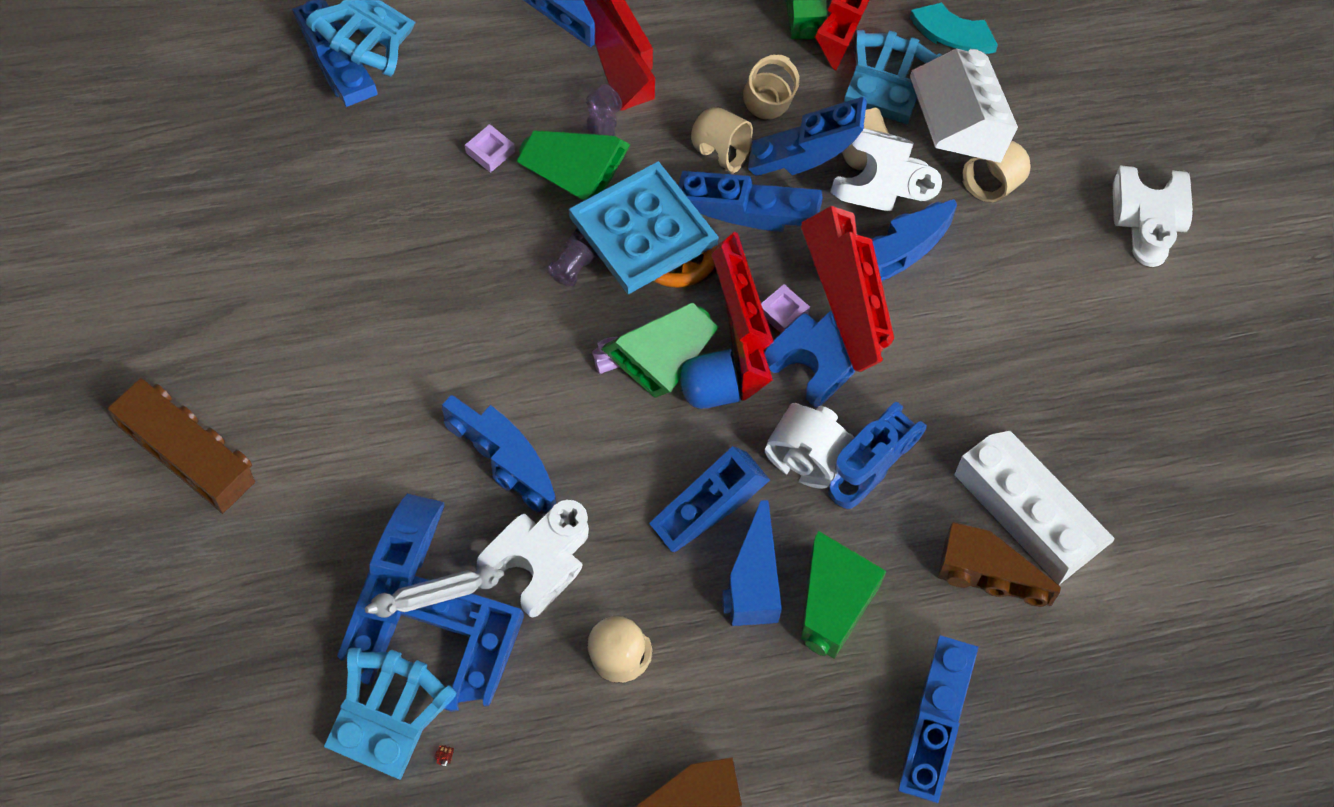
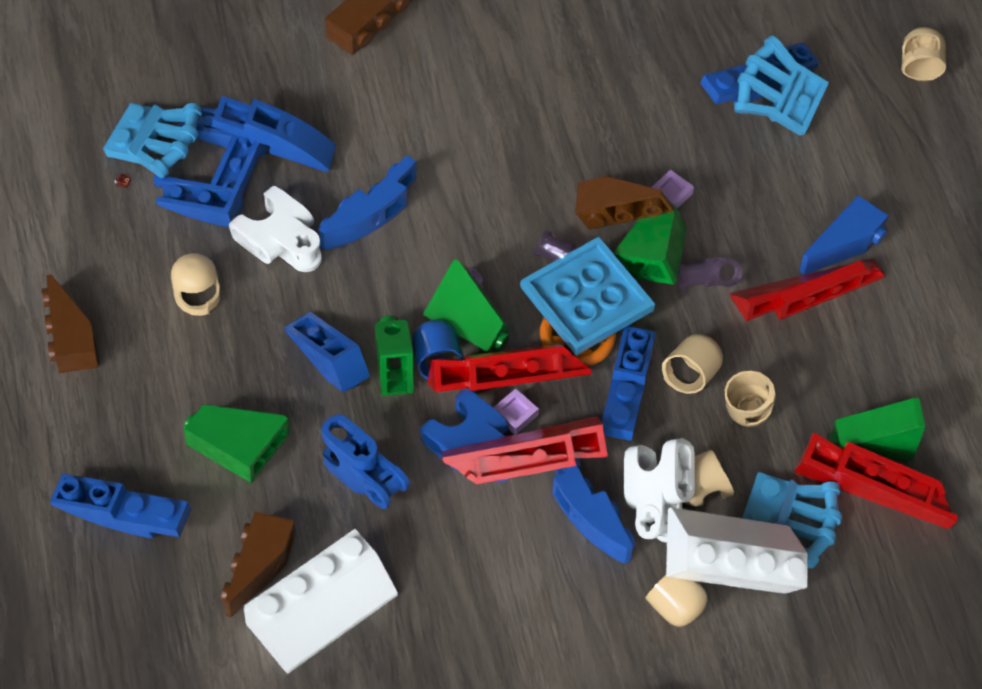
camera: 90 degrees right, 5 degrees down
wheel [365,566,504,618] -> none
blue slope [722,500,782,626] -> none
blue slope [748,97,867,176] -> none
white brick [765,403,855,489] -> none
teal tile [910,2,998,54] -> none
none -> green torso [375,315,414,397]
none -> reddish brown slope [575,176,674,230]

